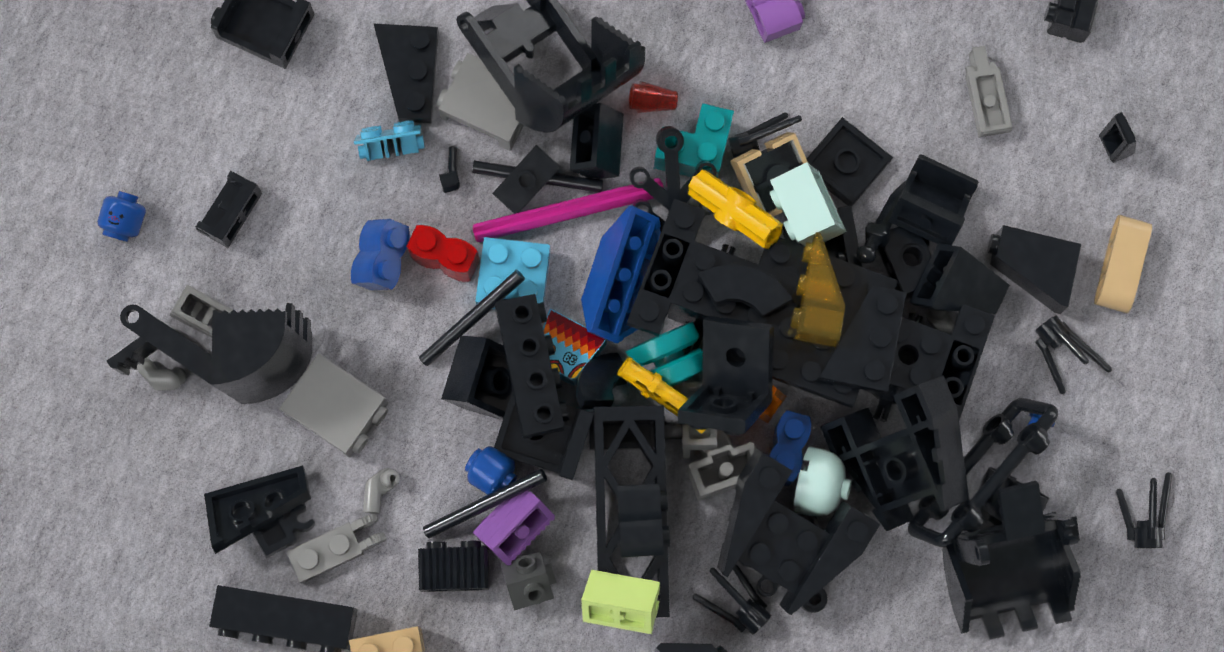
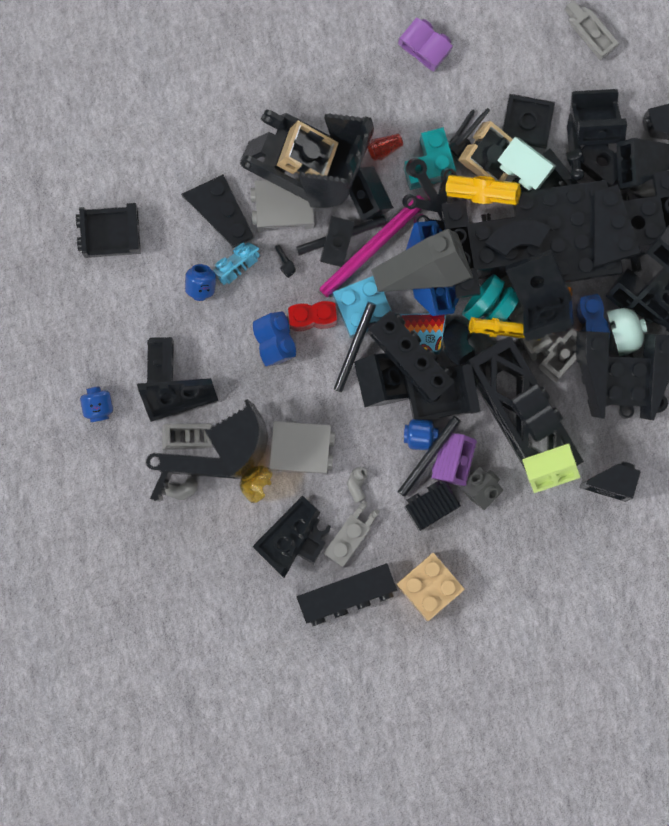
camera: 30 degrees left, 5 degrees up
black plant [692,565,772,635] -> none
clear yellow slope [790,232,846,347] -> none
none -> black wing [137,378,218,422]
none -> blue head [185,264,216,301]
none -> clear yellow hair [239,465,273,503]
none -> piece [277,120,338,176]
none -> dark grey wedge [371,229,473,292]

